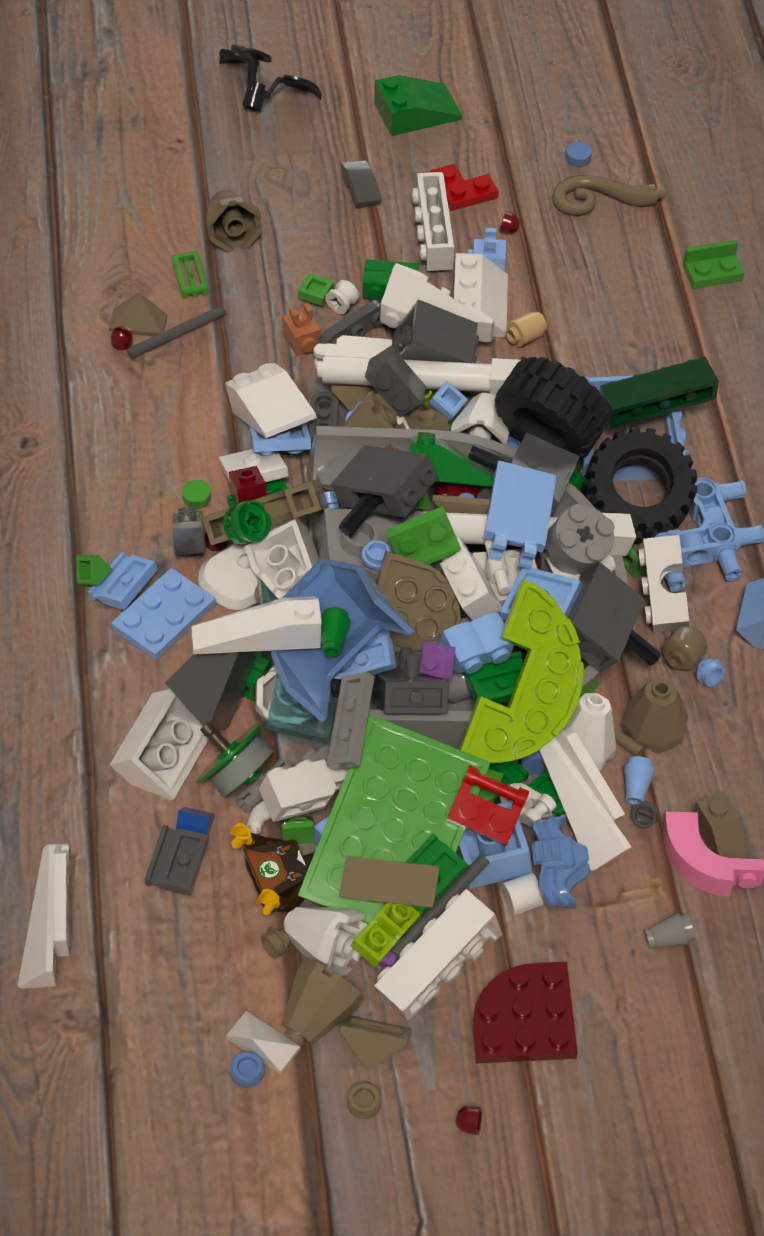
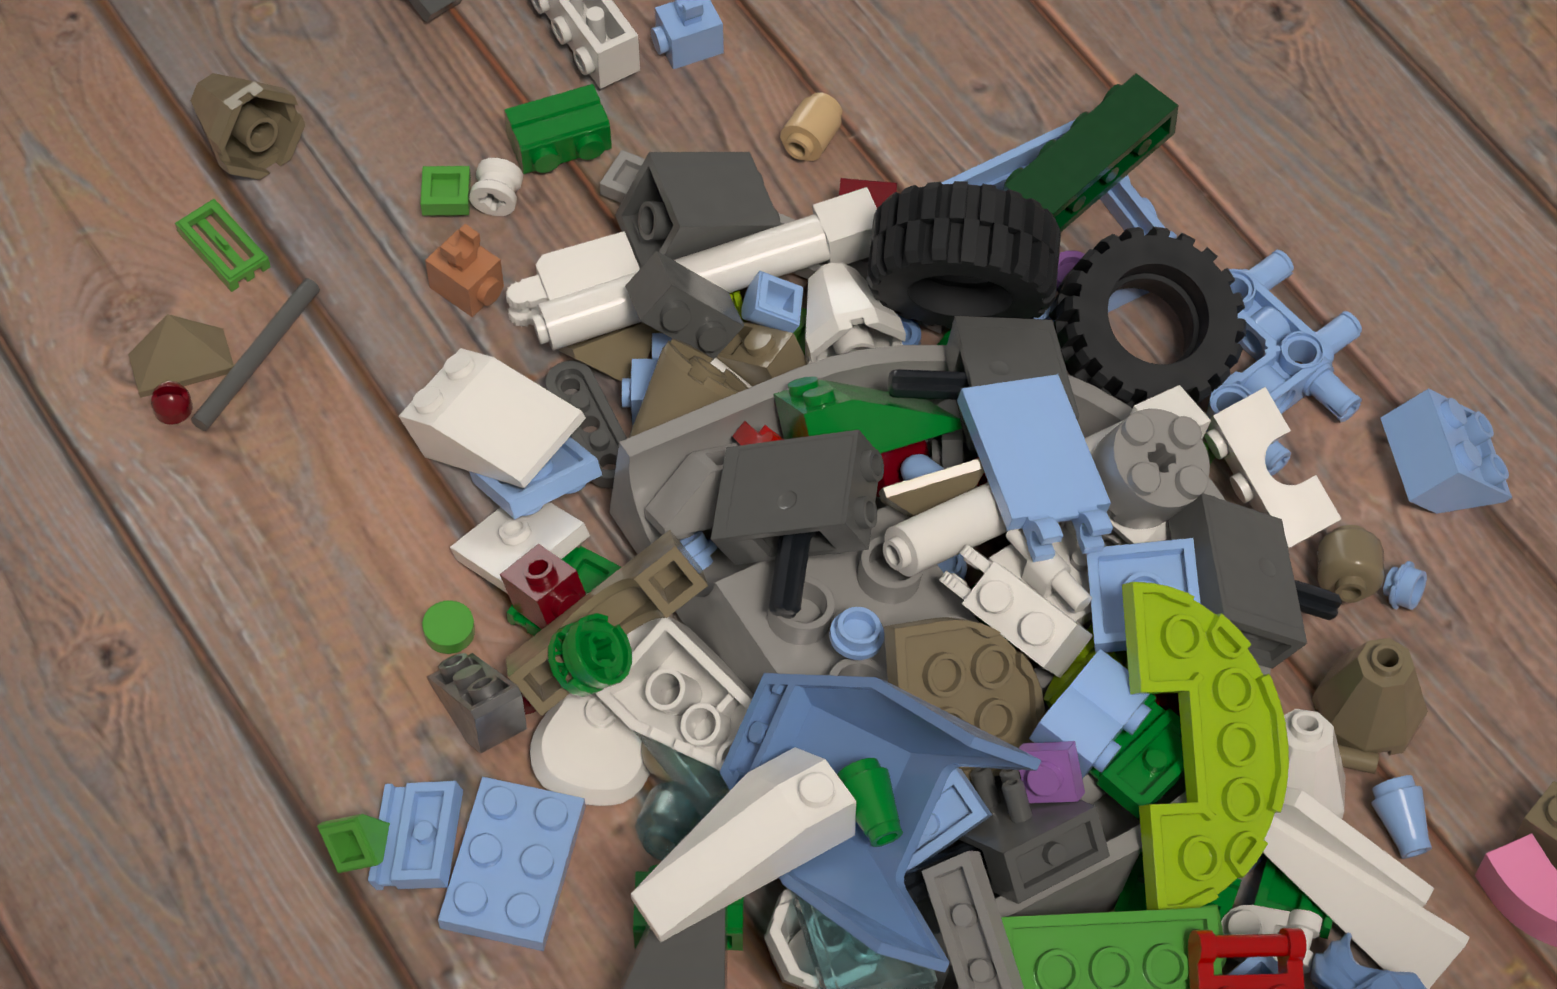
camera: 25 degrees left, 5 degrees up
dark grey plate [318,300,382,344] -> none
white wedge [380,263,494,342] -> none
bright green bracket [386,506,461,565] -> none
white slope [453,253,508,337] -> none
dark grey hinge [632,801,659,828] -> none

